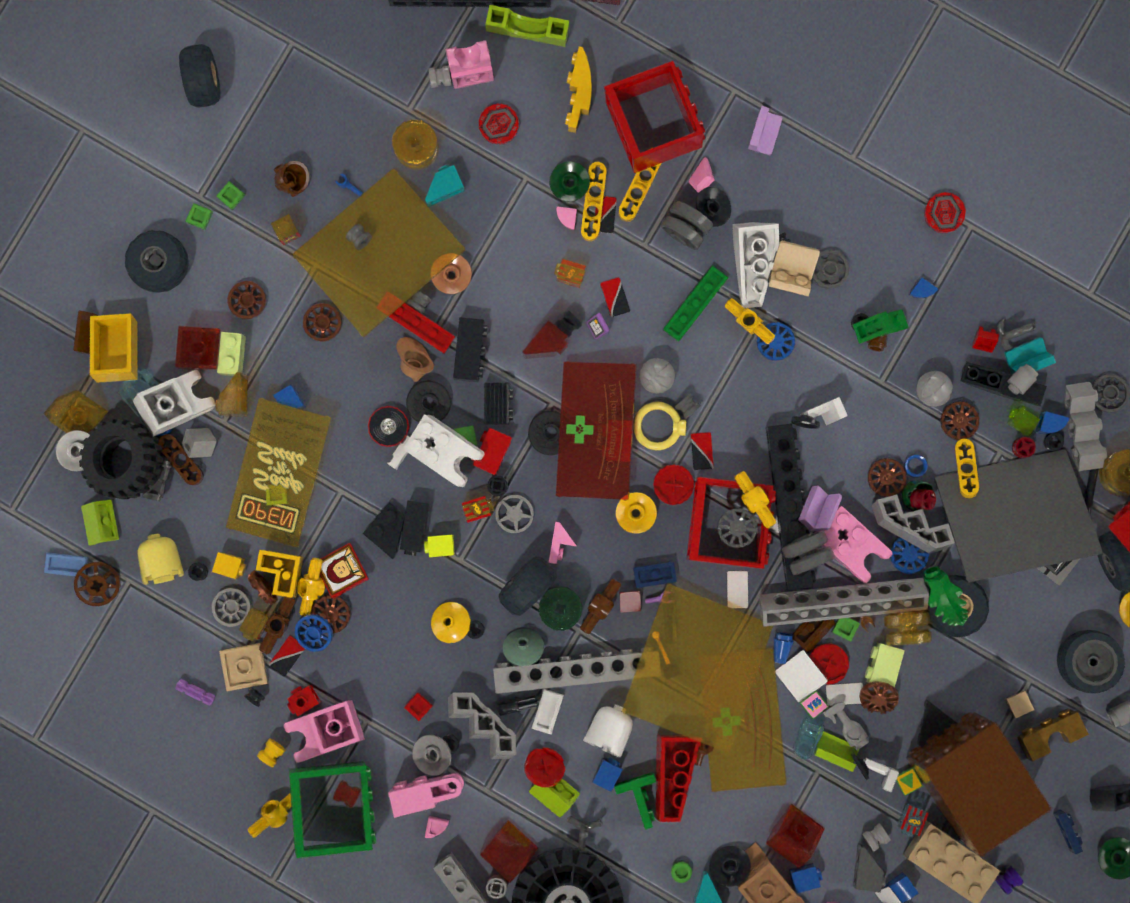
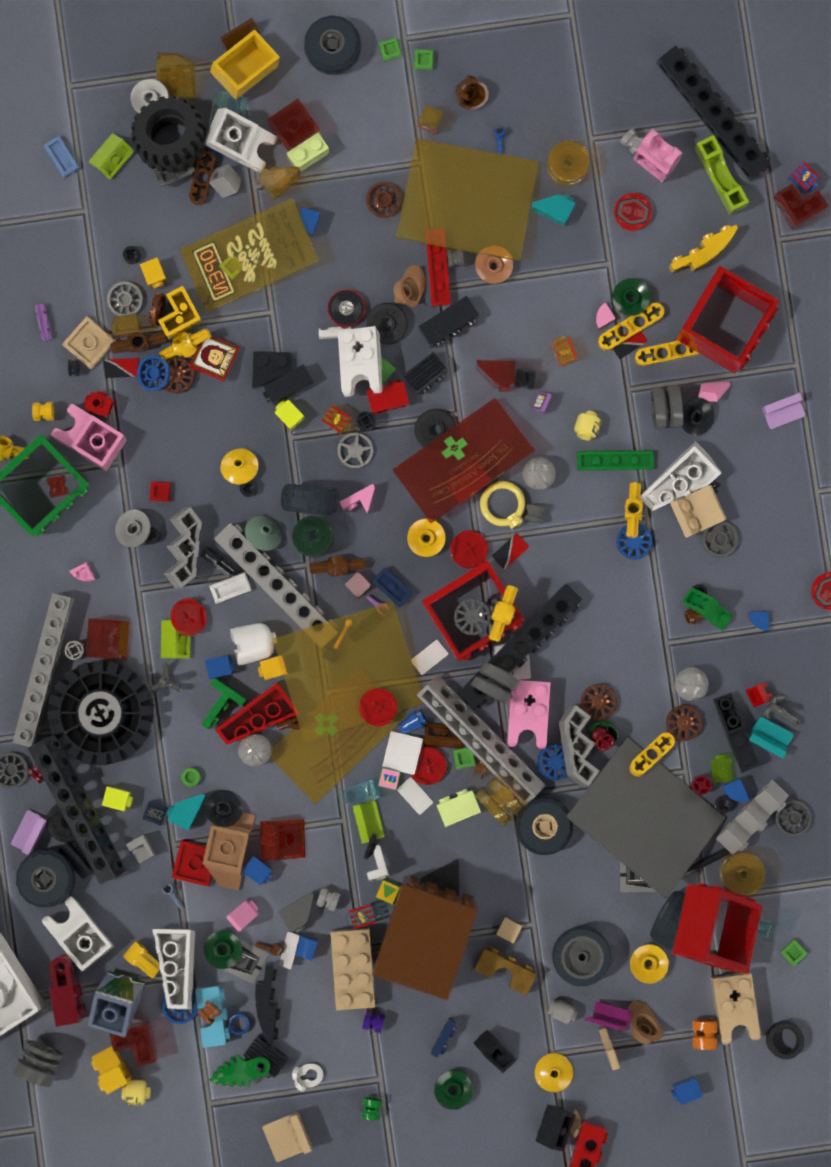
camera: 55 degrees right, 0 degrees up
reddish brown wheel [74,562,120,606] -> none
light yellow cylinder [137,534,184,585] -> none
copper wheel [227,281,266,320] -> none
dark grey wheel [346,224,372,250] -> none
bright pink brick [388,773,464,818] -> none
sticker [601,277,630,317] -> none
white piece [791,397,847,429] -> none
lavender panel [798,485,842,531] -> none
light grey piece [822,702,869,750] -> none
copper wheel [859,682,899,714] -> none
blue piece [904,455,928,477] -> none
green plant [924,566,968,626] -> none
light grey brick [1007,364,1039,395] -> none
none -> light grey piece [238,733,272,767]
none -> yellow brick [257,655,288,680]
none -> red tile [358,688,397,727]
none -> light yellow head [574,411,601,441]

